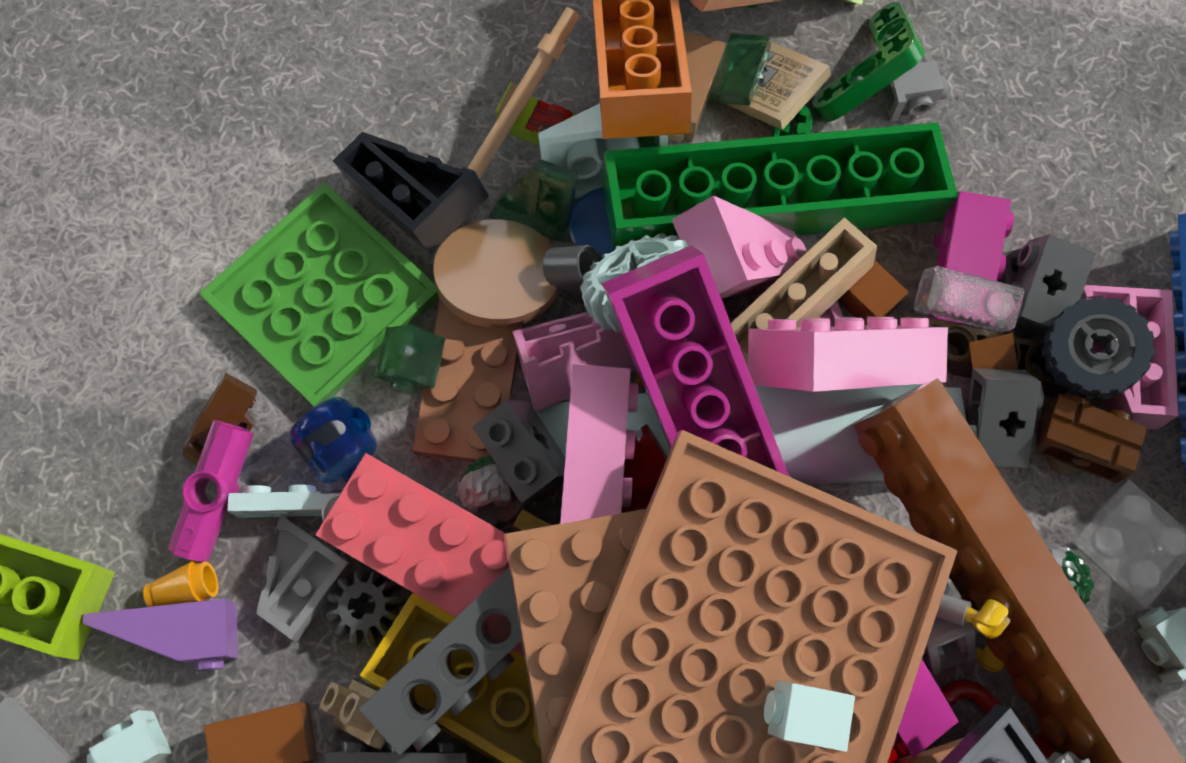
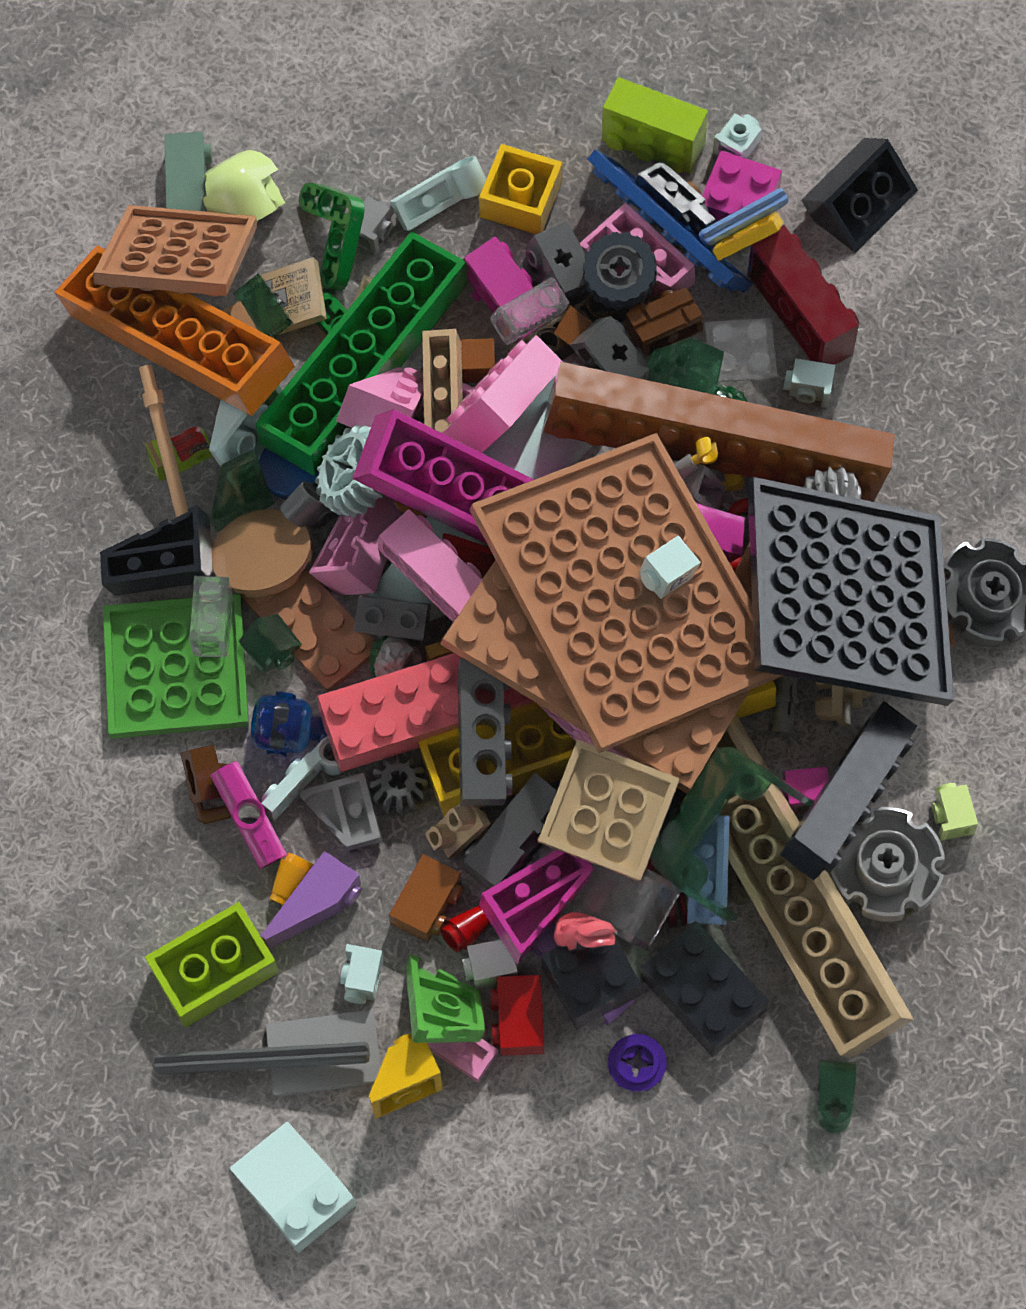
camera: 45 degrees left, 5 degrees down
none -> clear brick [189,576,233,657]
none -> light aqua plate [390,156,486,231]
none -> yellow brick [479,144,563,234]
none -> clear green brick [647,338,724,395]

